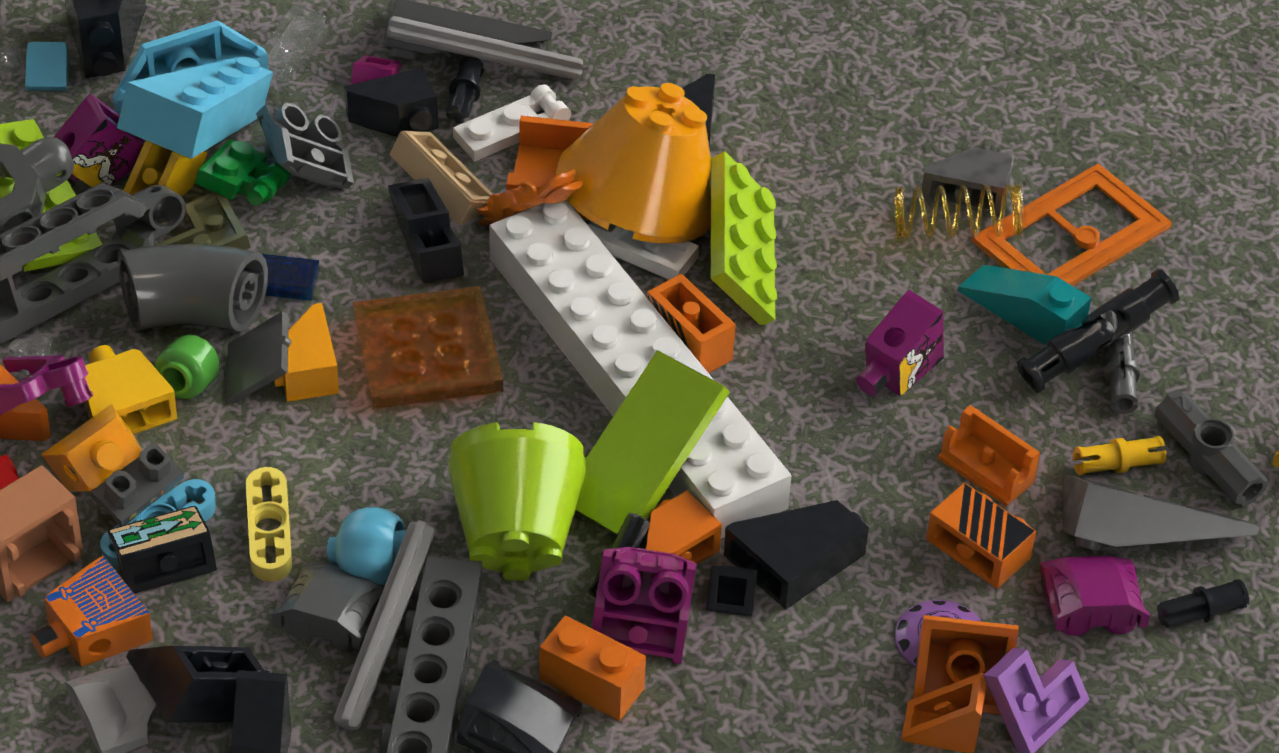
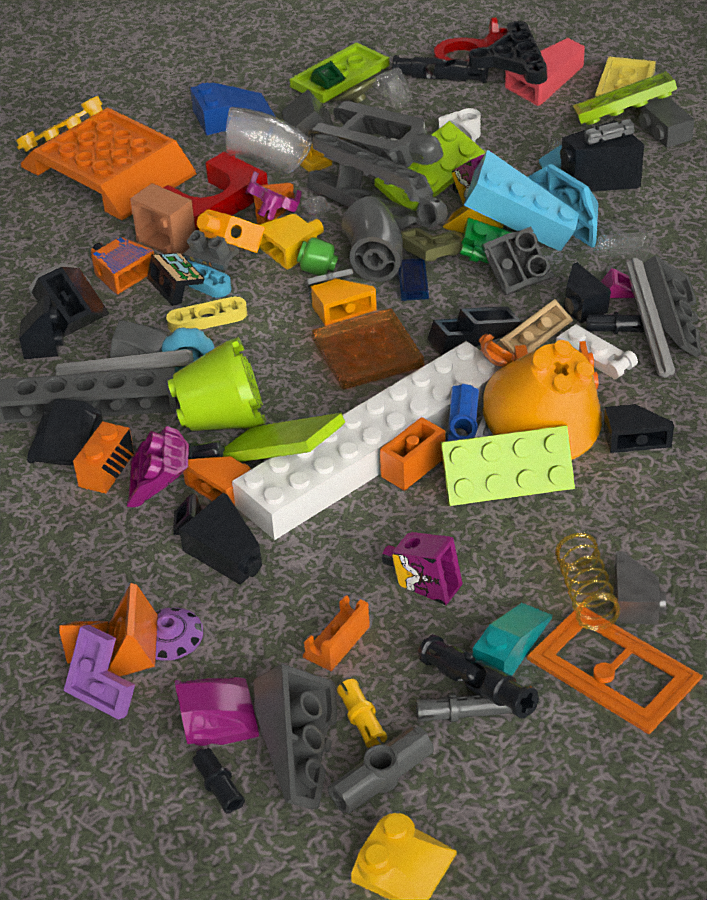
camera: 85 degrees right, 5 degrees down
orange brick [926,482,1036,589] -> none
none -> blue piece [445,384,479,441]

